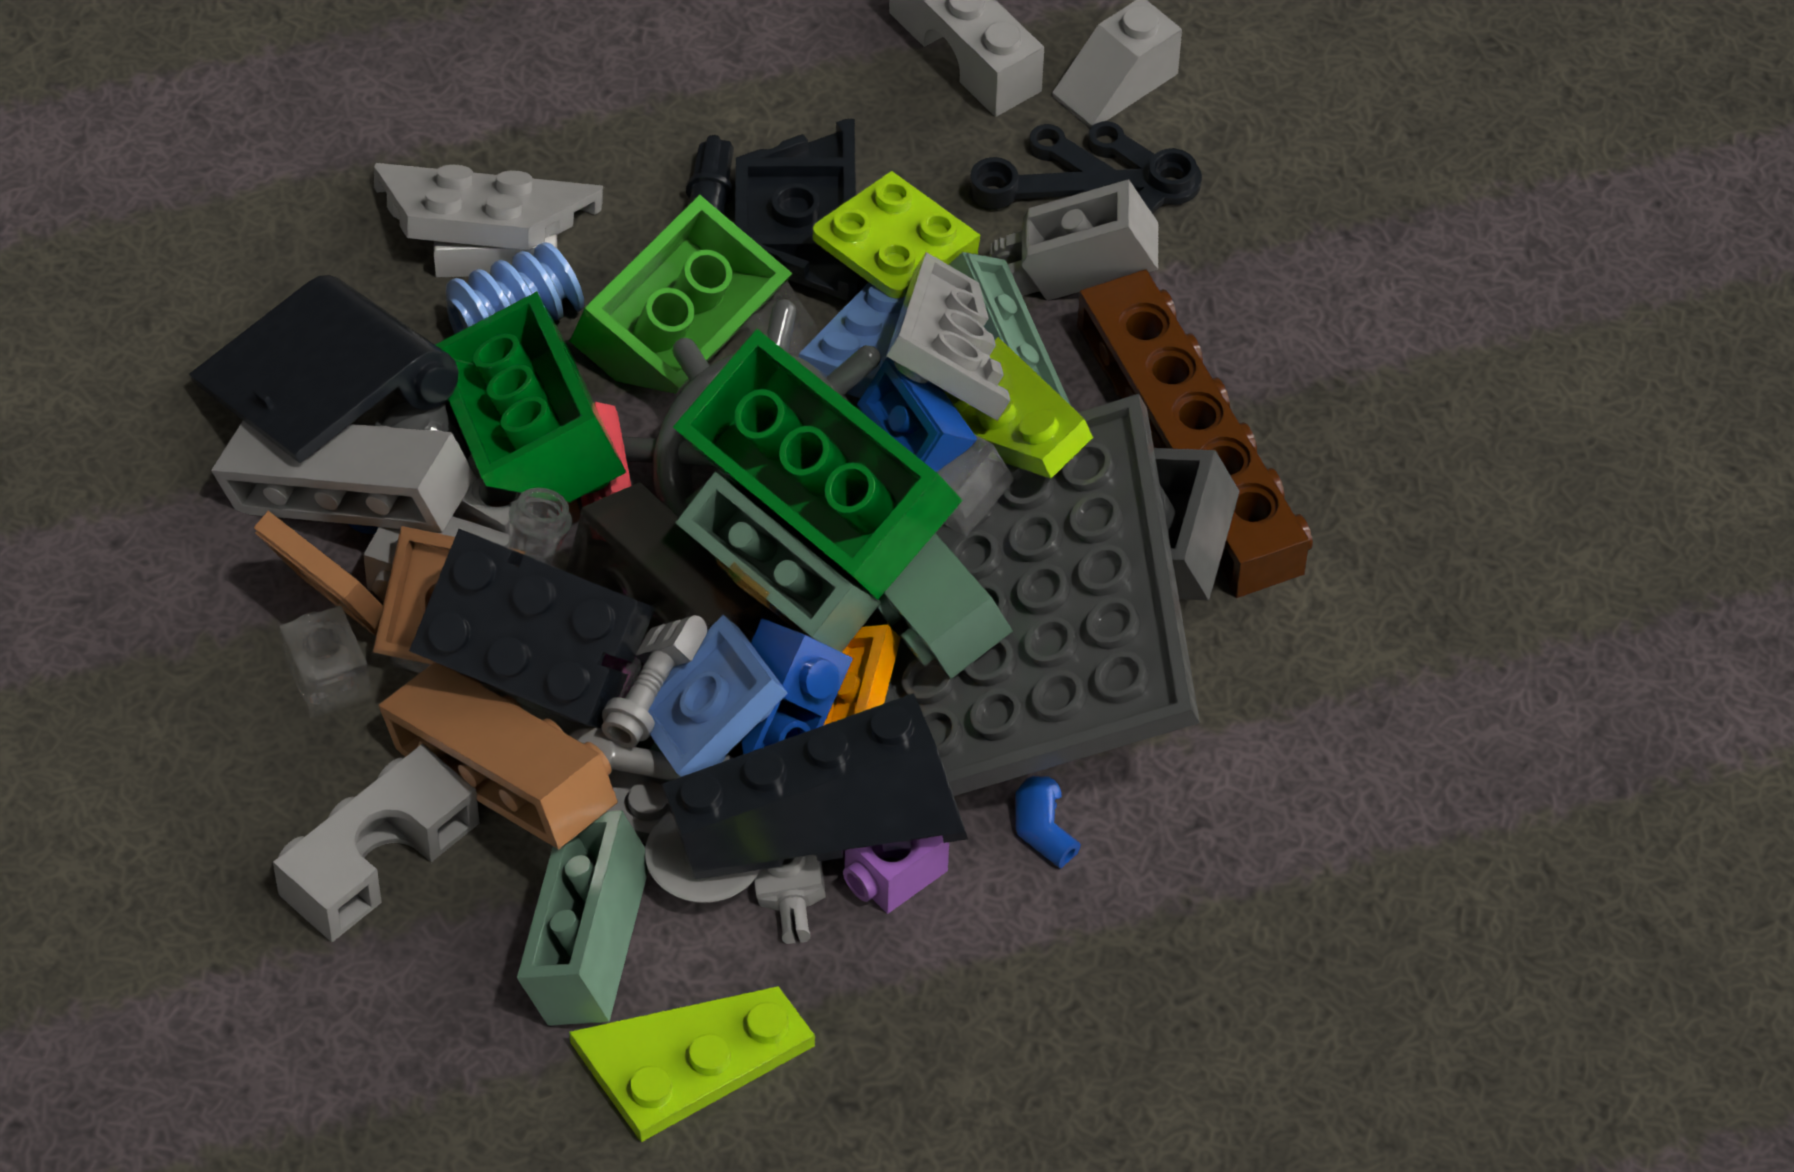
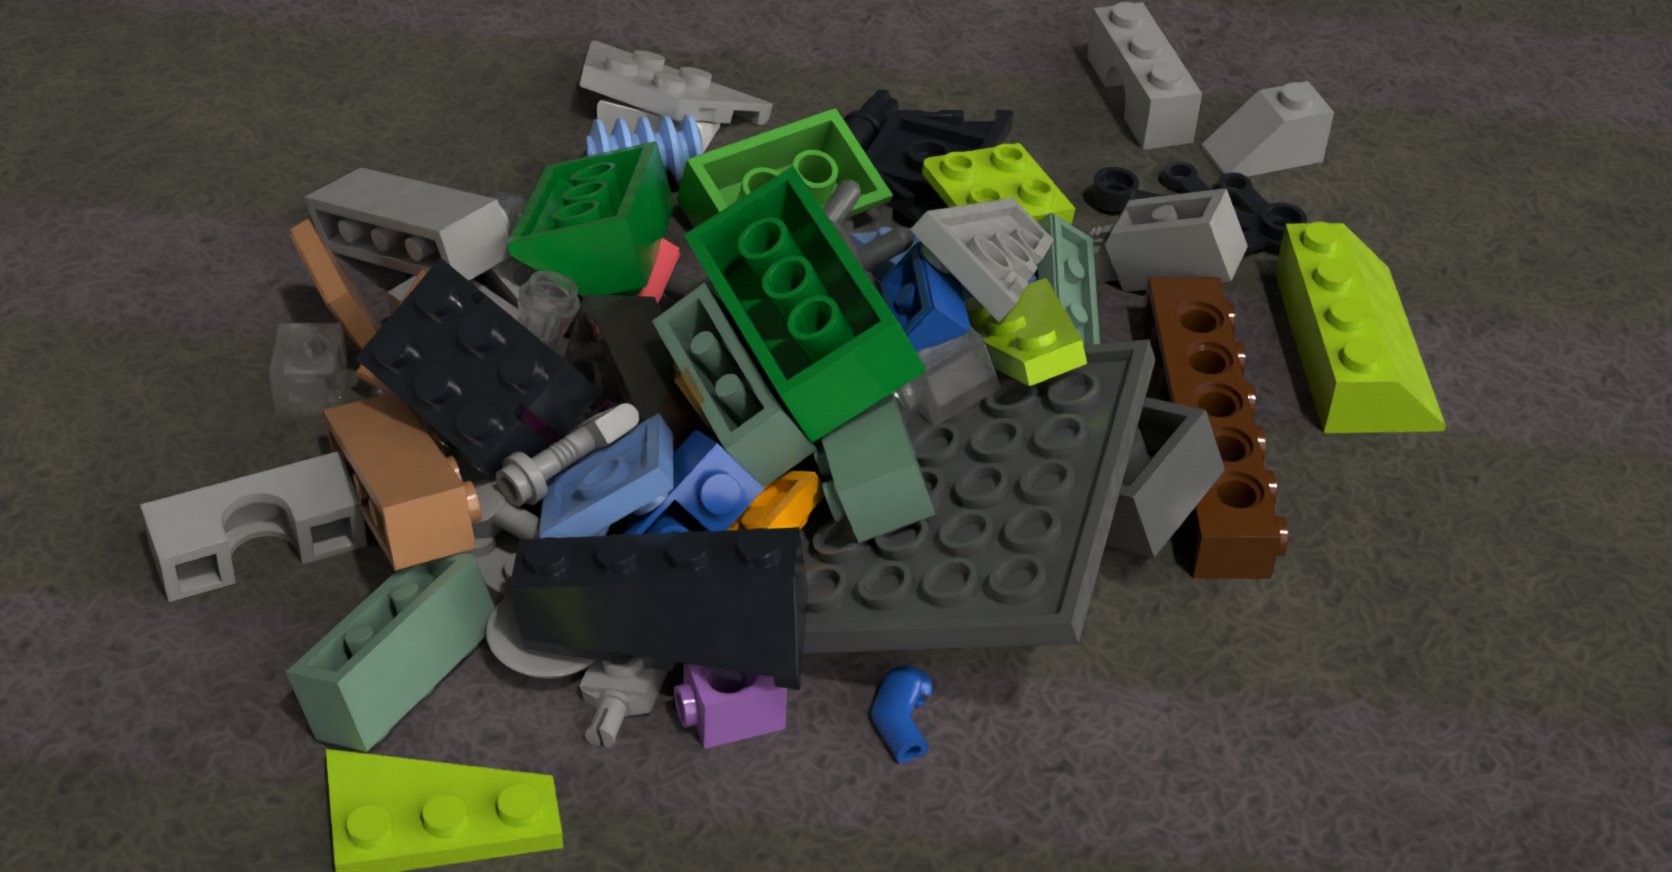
camera: 20 degrees right, 10 degrees down
black door [189,275,459,463] -> none
none -> lime slope [1275,222,1446,433]

